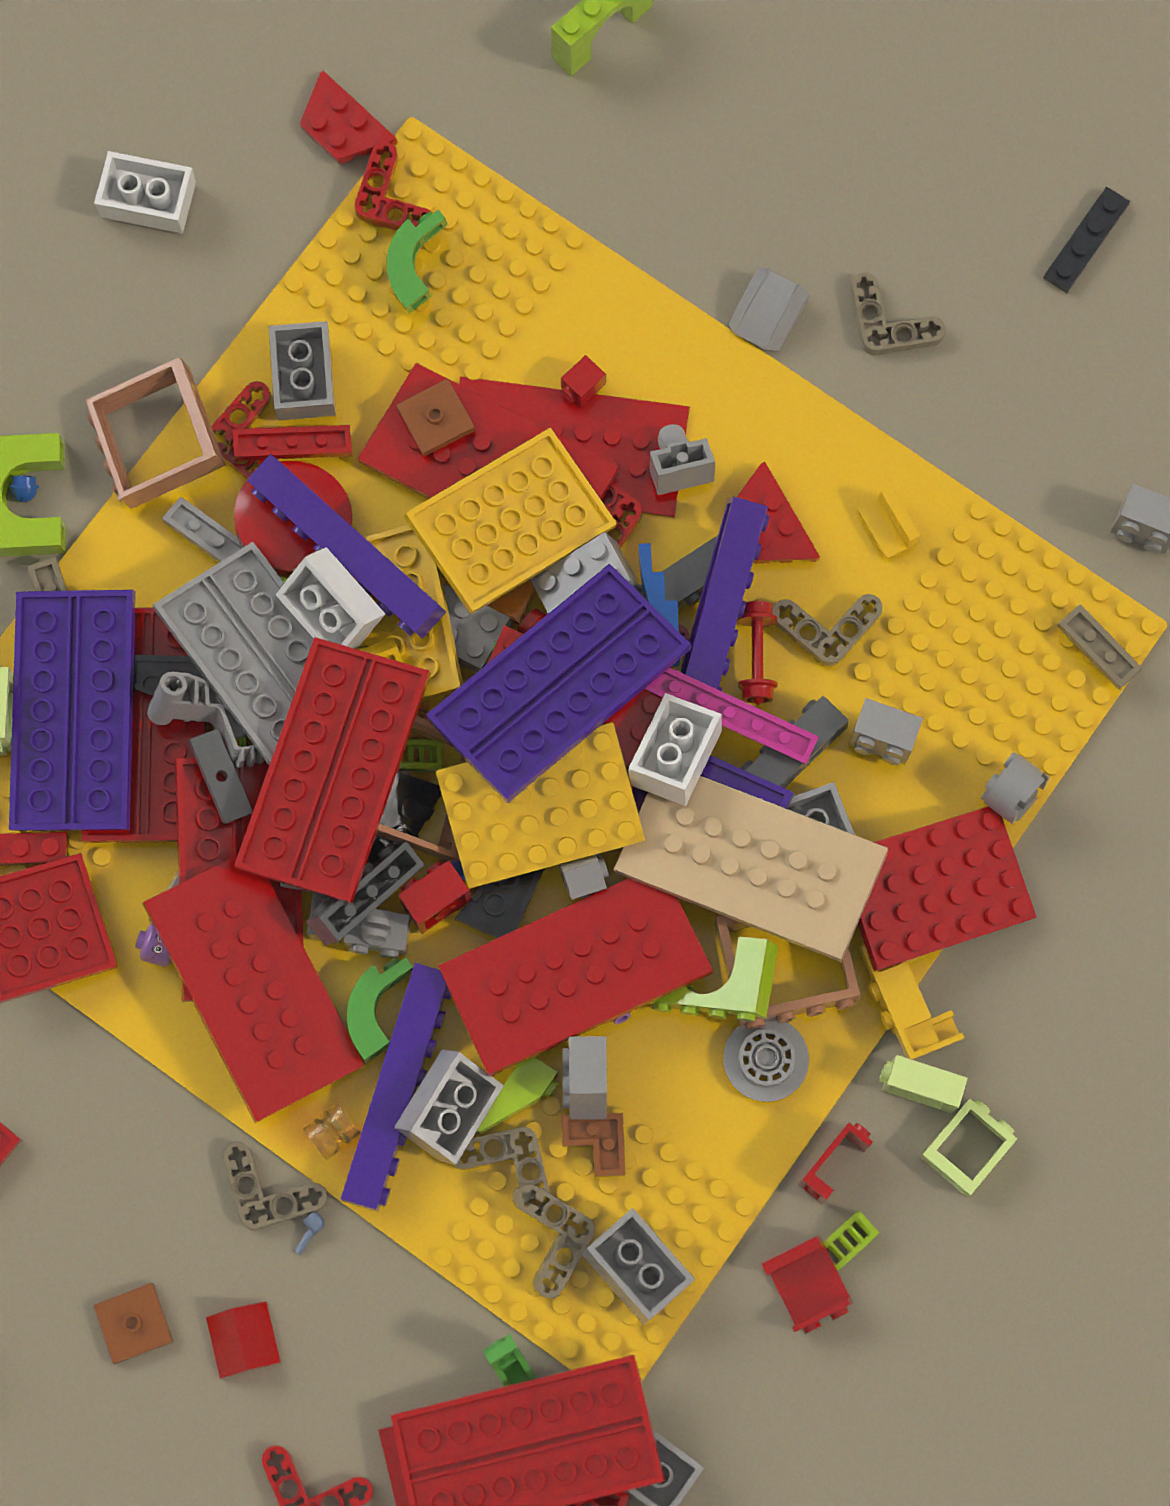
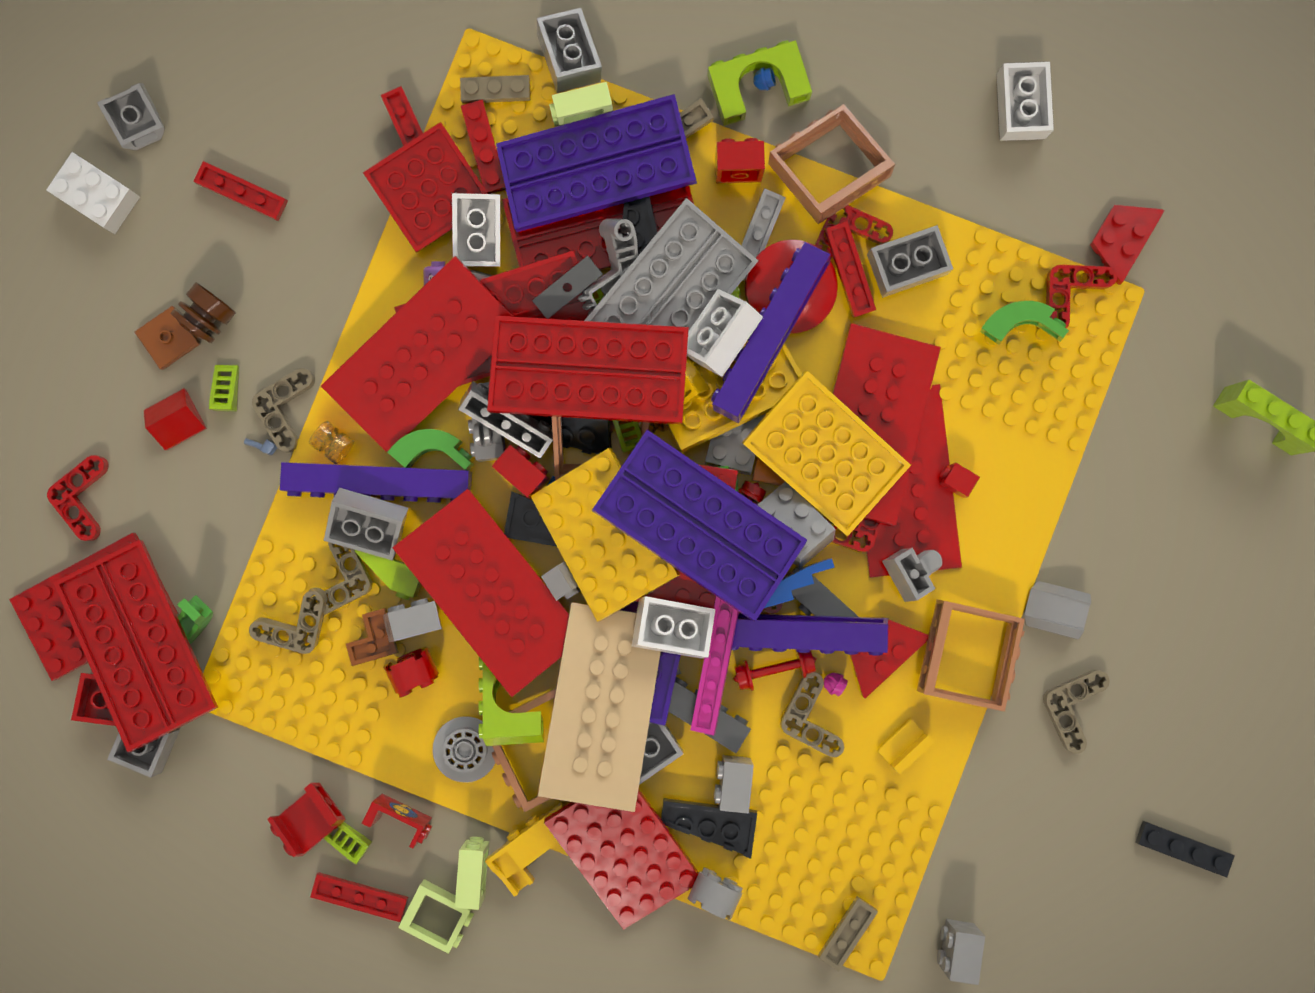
camera: 80 degrees right, 10 degrees up
dark orange plate [396,379,475,457] -> none
light grey brick [582,1208,695,1326] -> none
none -> reddish brown wheel [171,282,236,344]
none -> lime slope [209,365,239,412]
none -> red plate [310,872,409,923]
none -> red brick [383,647,439,698]
none -> white brick [452,193,500,267]
none -> black wing [661,798,757,859]
none -> red brick [715,138,765,183]
none -> dark pink plate [824,673,848,696]
none -> nougat window [917,599,1025,712]

